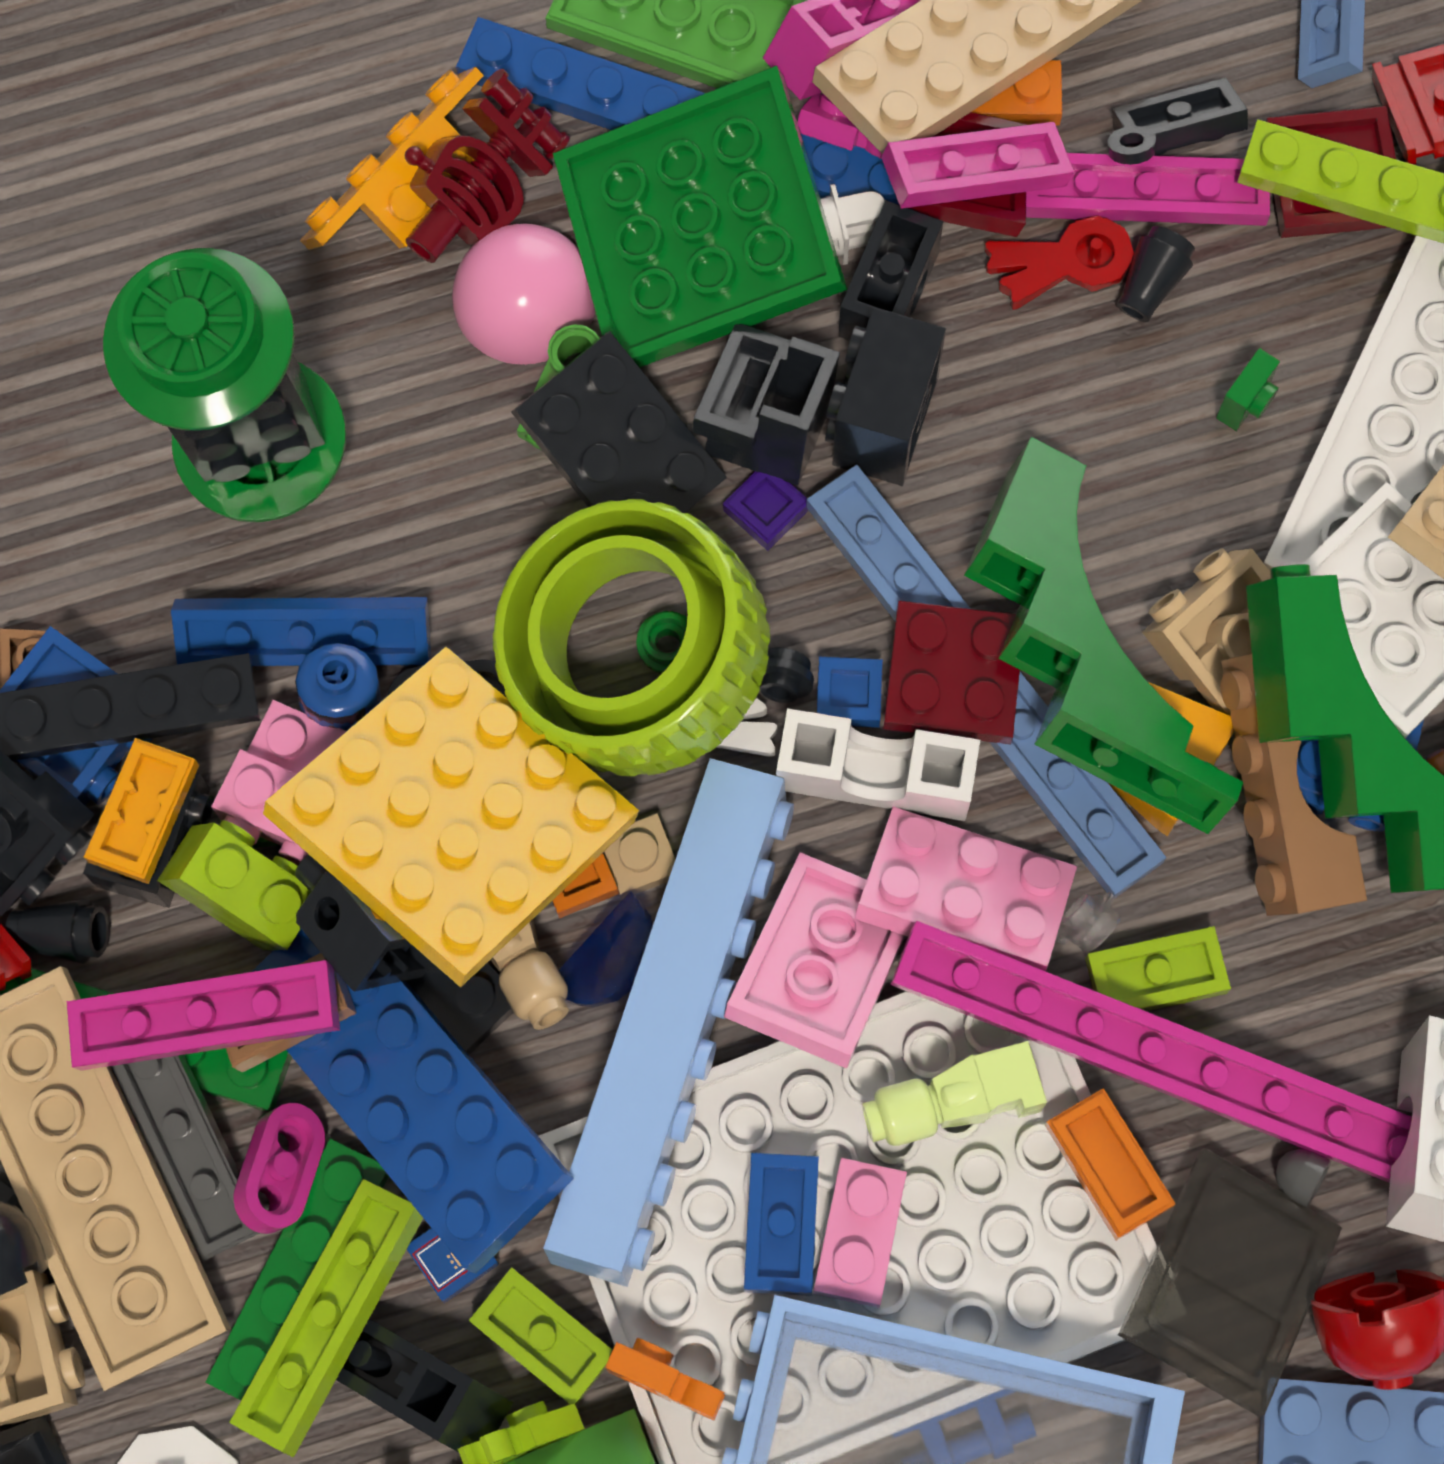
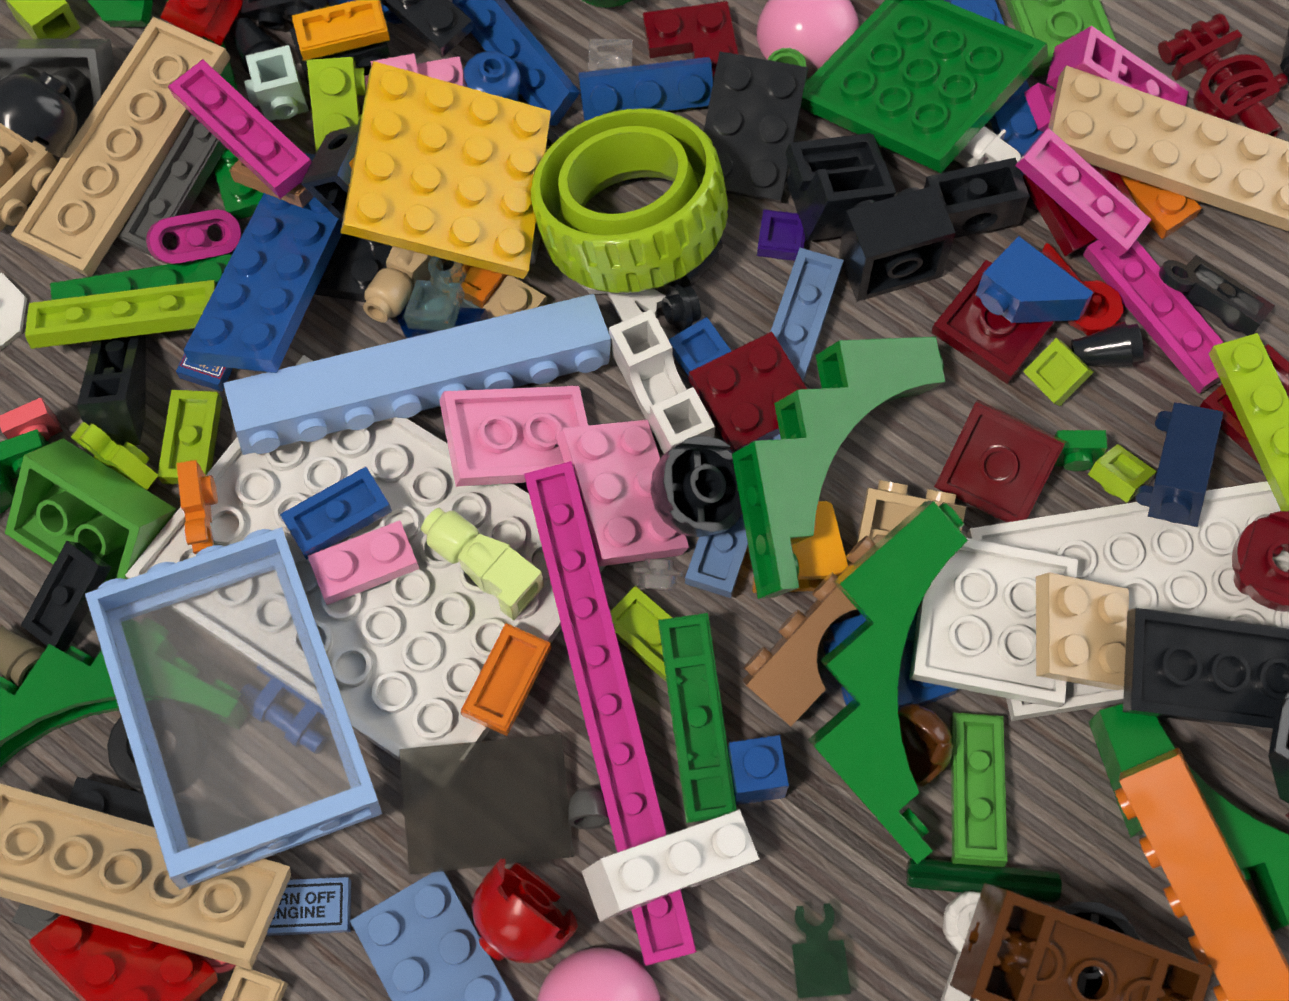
camera: 55 degrees right, 5 degrees down
none -> light aqua brick [244,45,309,121]
none -> clear light blue plate [404,256,466,331]
none -> blue plate [578,57,713,121]
none -> clear plate [588,39,633,72]
none -> dark red plate [643,1,738,81]
none -> black cylinder [650,435,742,538]
none -> green plate [658,613,736,823]
none -> blue brick [728,735,789,805]
none -> dark red plate [931,259,1057,385]
none -> dark red plate [934,400,1066,522]
none -> blue slope [976,236,1094,323]
none -> lime plate [1023,338,1094,406]
none -> lime plate [1088,444,1157,503]
none -> dark blue brick [1136,402,1223,527]

